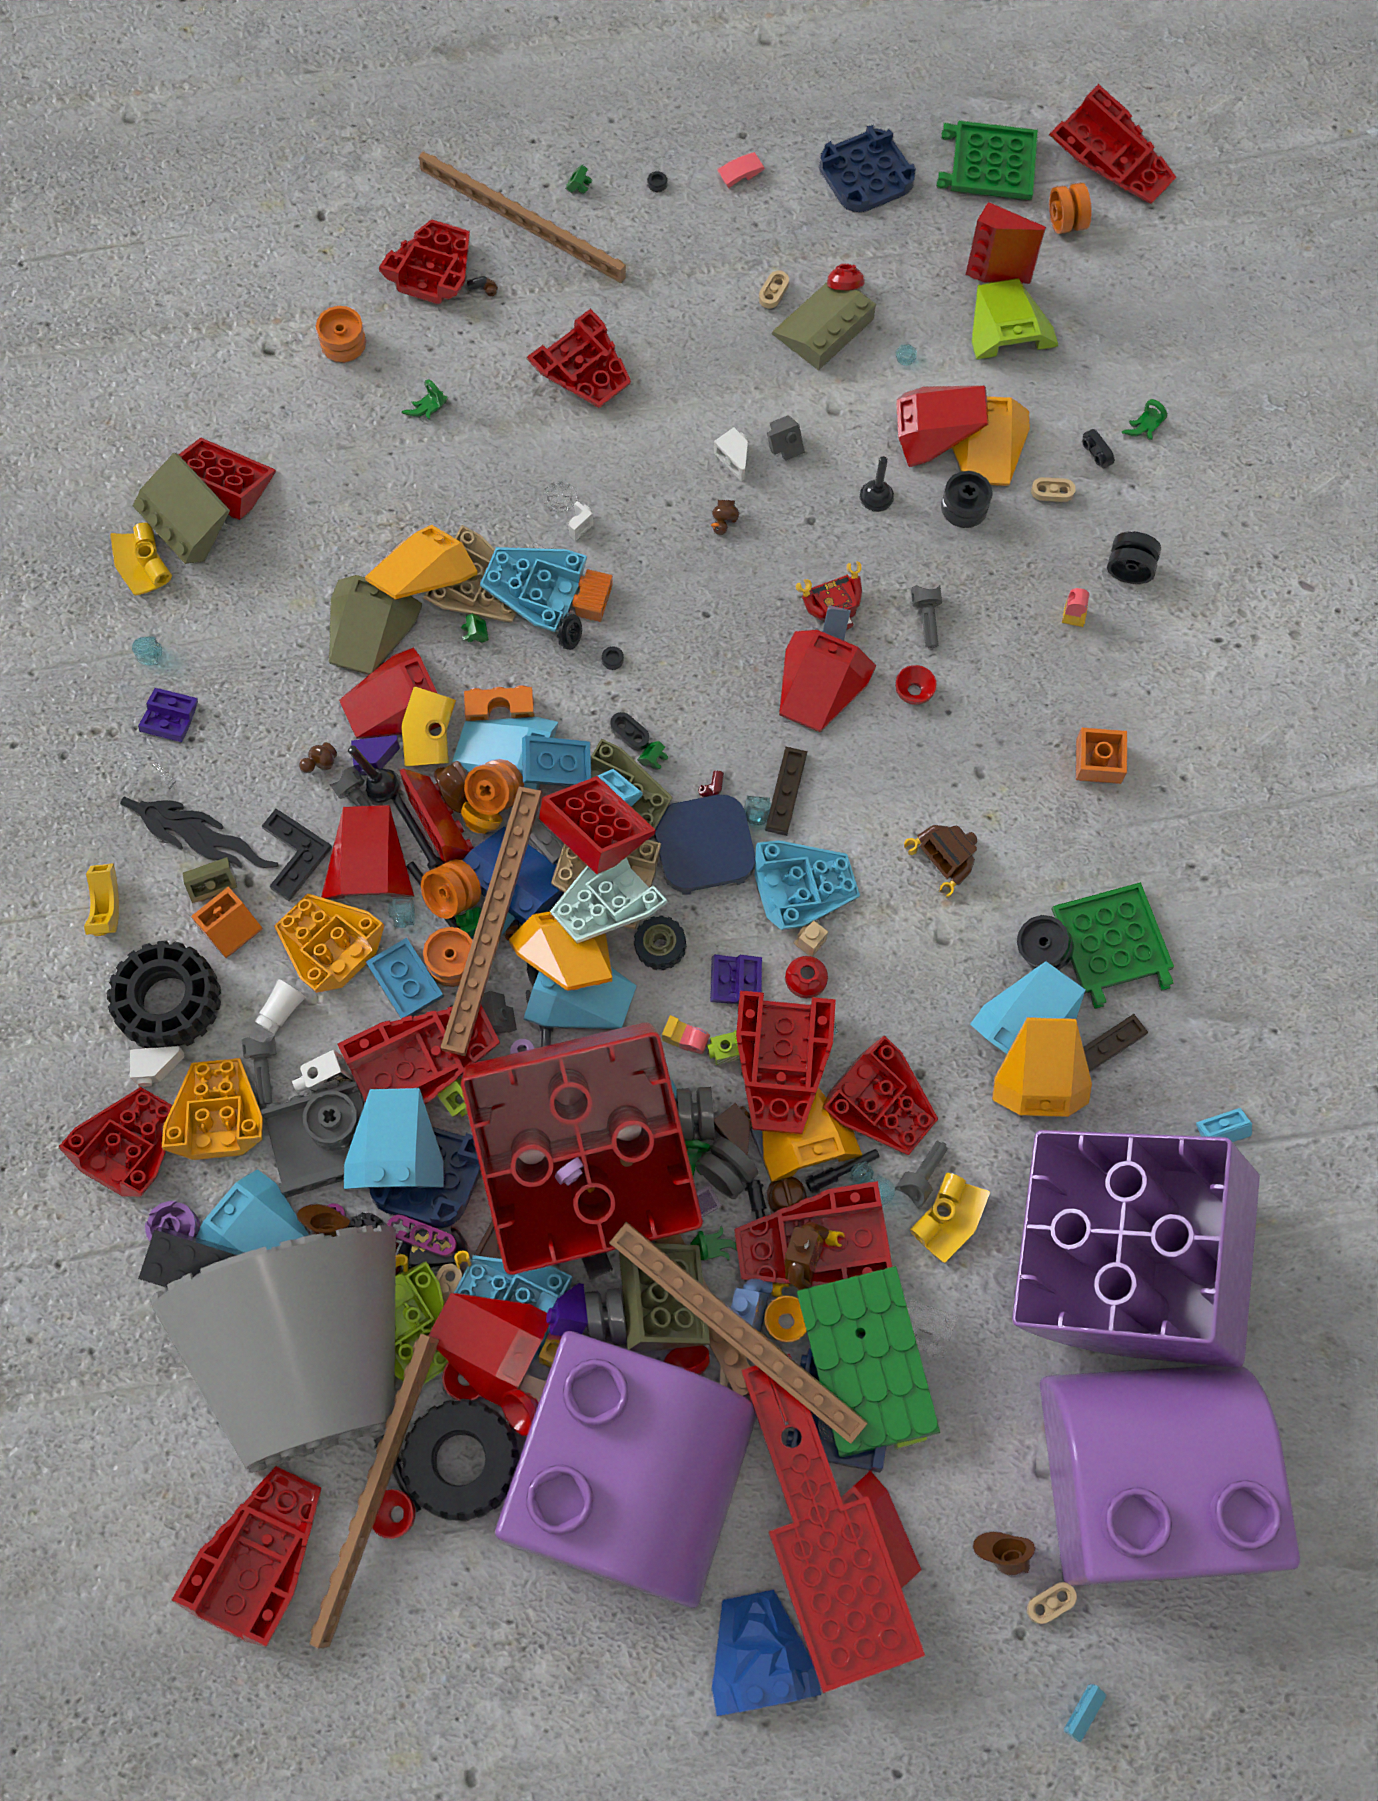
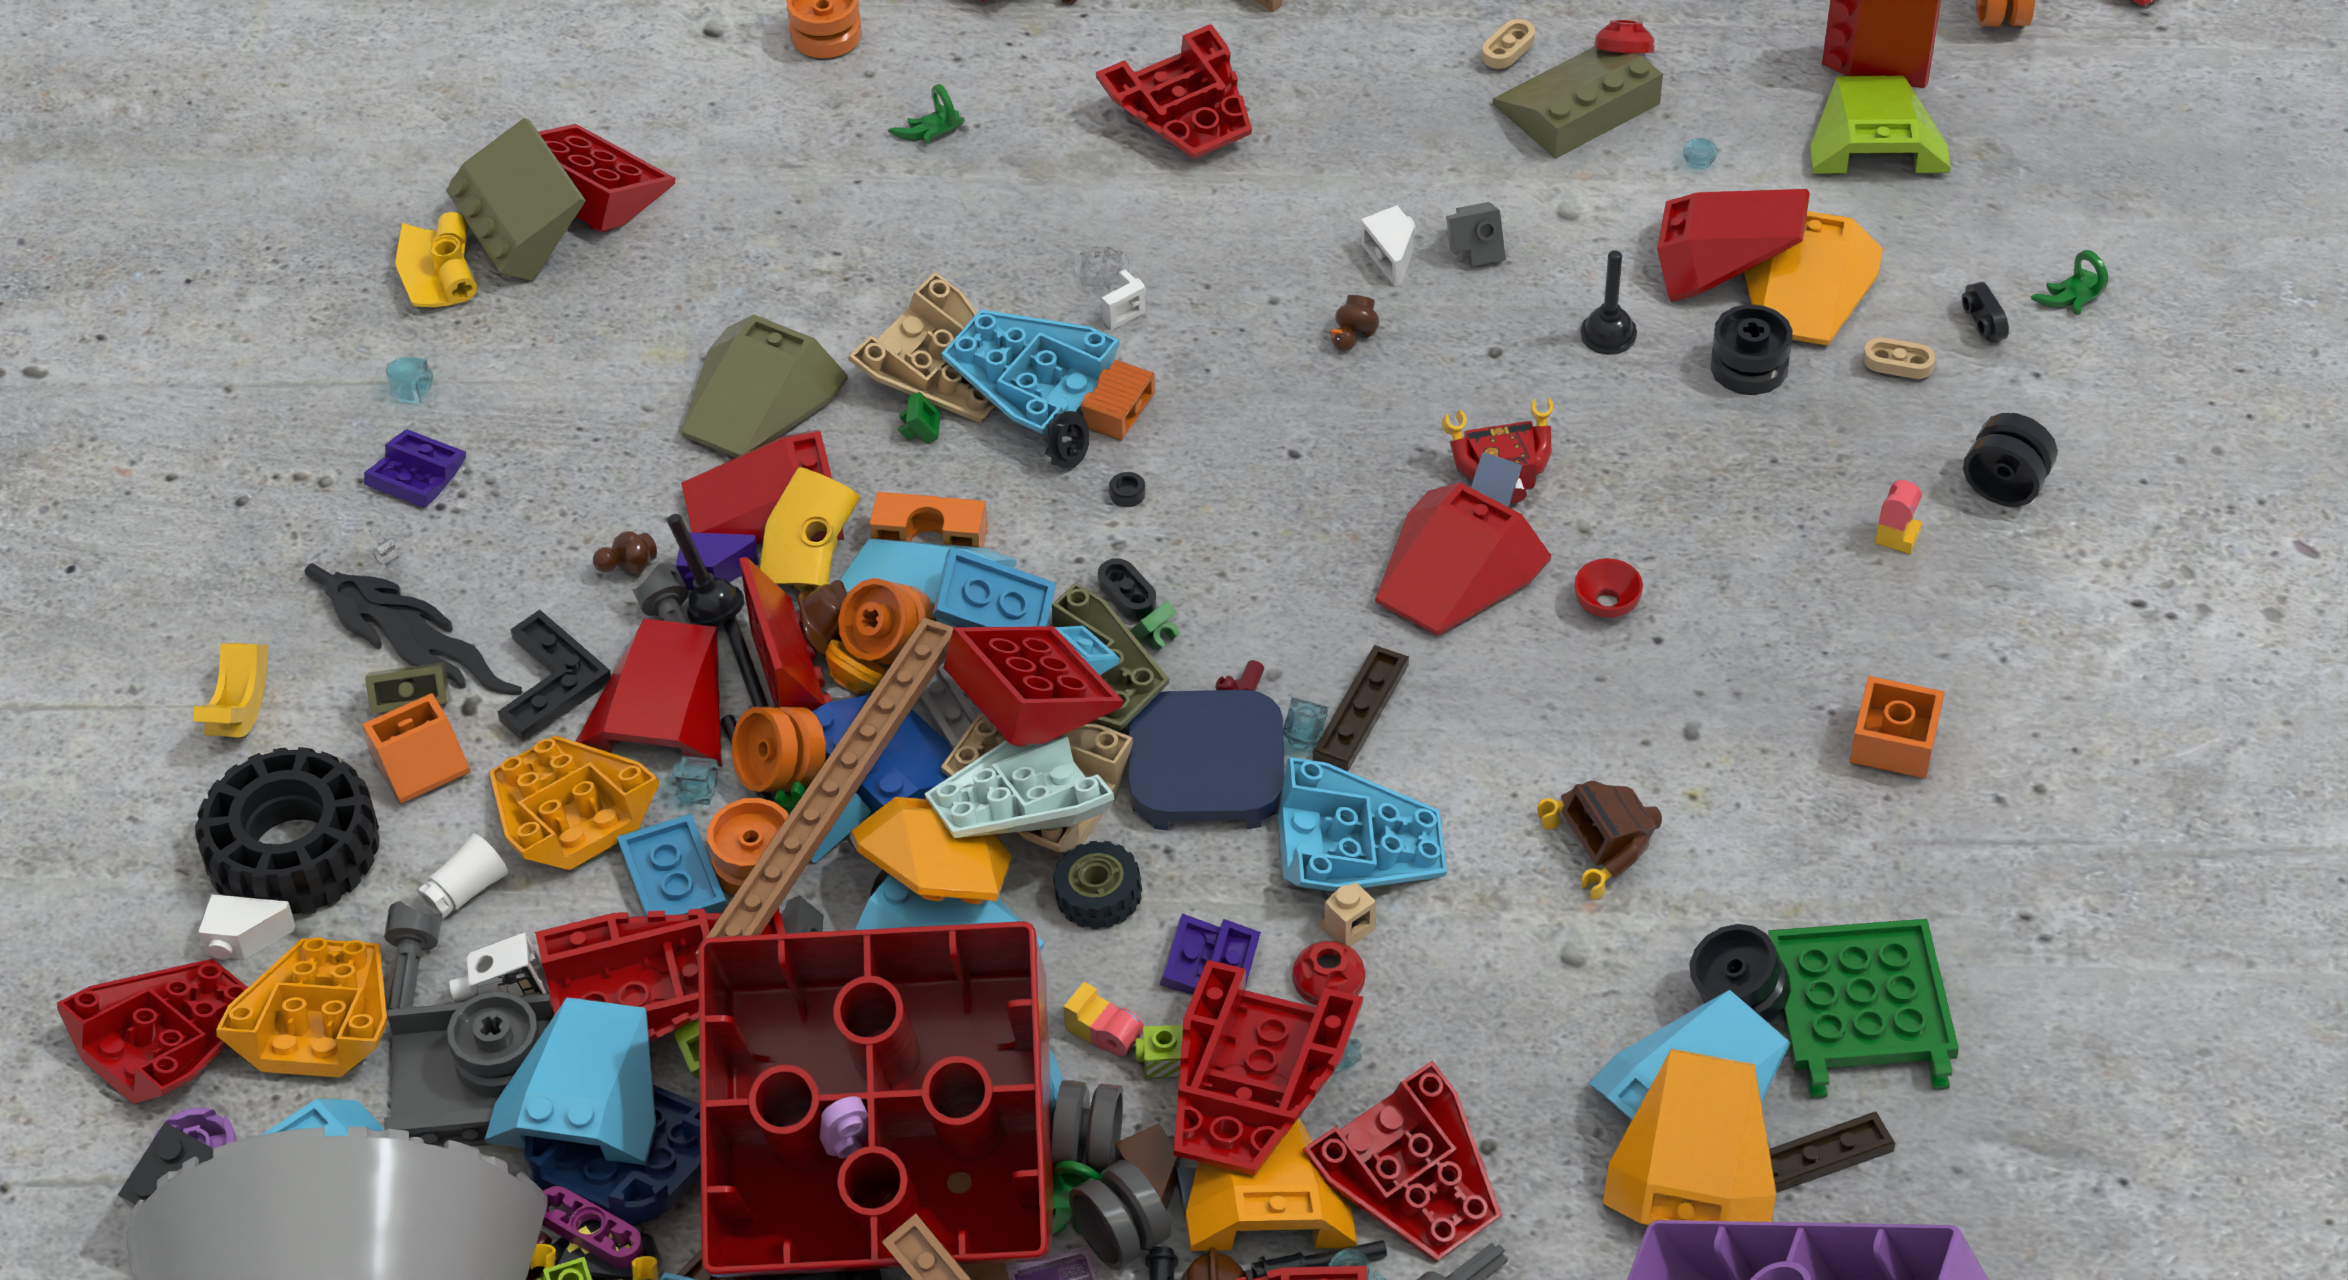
camera: 15 degrees right, 20 degrees down
light orange wedge [365,525,477,599] -> none
dark grey piece [911,585,942,648] -> none

